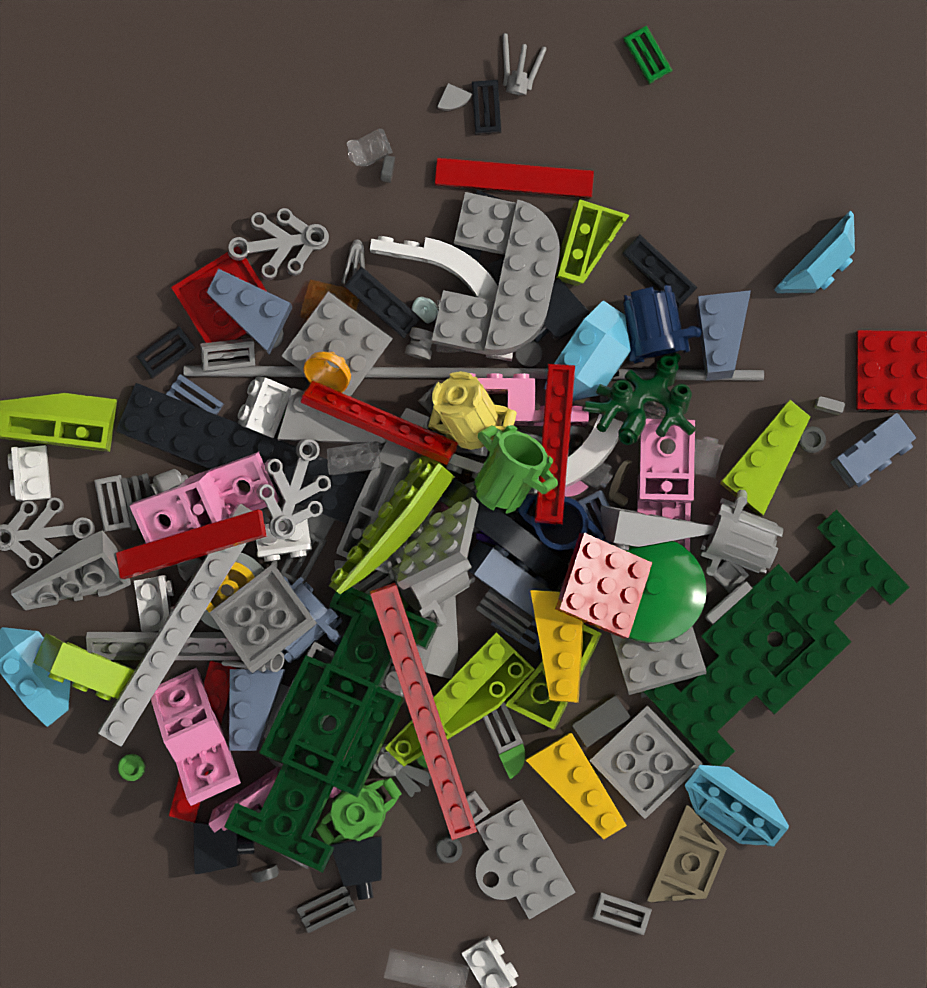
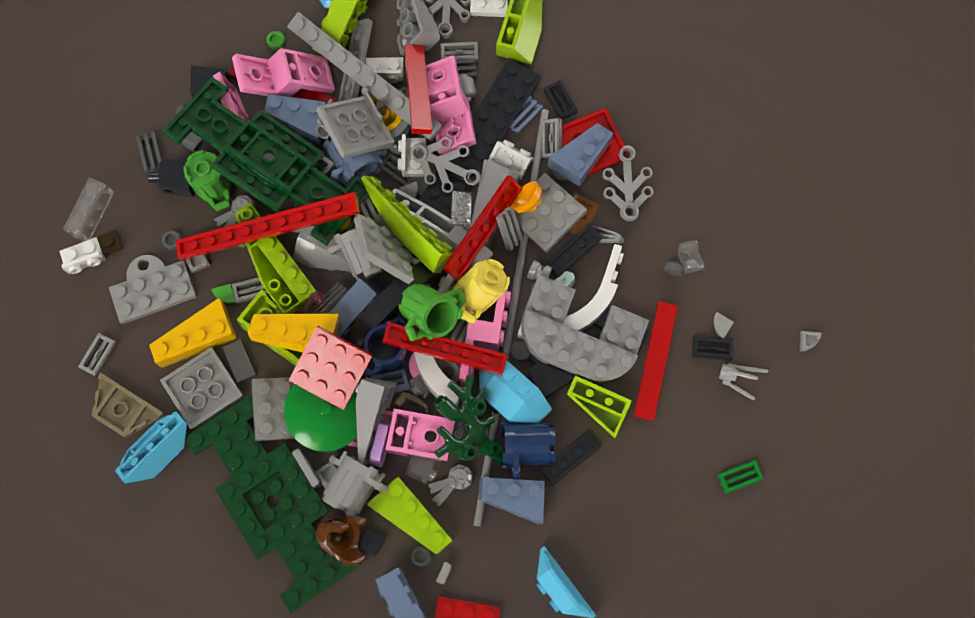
camera: 100 degrees right, 10 degrees down
none -> dark brown plate [97,230,123,256]
none -> clear pink piece [299,290,326,314]
none -> reddish brown hair [316,515,366,566]
none -> black tile [358,528,385,556]
none -> light grey hinge [361,87,383,121]
none -> lavender piece [369,423,390,467]
none -> light grey tile [399,181,418,198]
none -> light grey piece [428,464,474,507]
none -> light grey tile [496,207,524,251]

